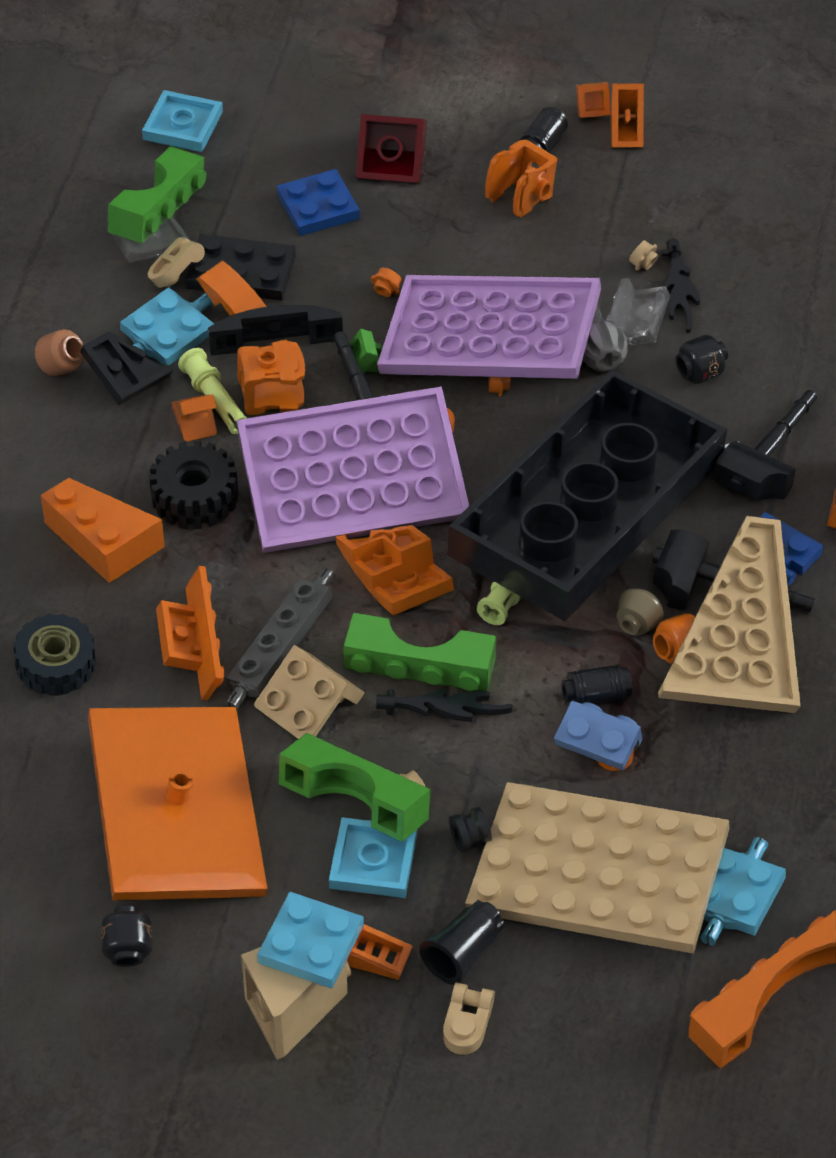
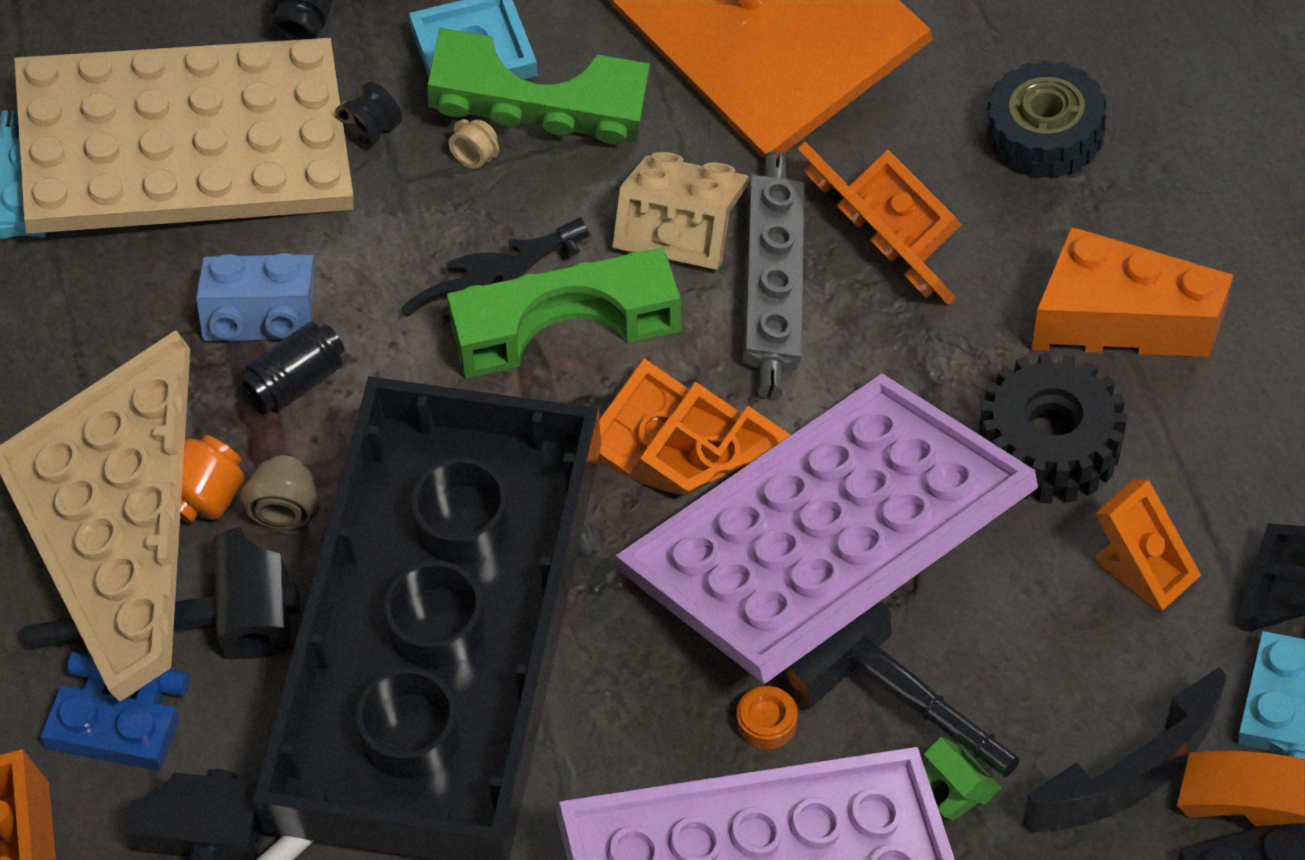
camera: 155 degrees right, 5 degrees up
yellowish green pin [178,348,247,434] -> none
orange piece [237,339,305,415] -> none

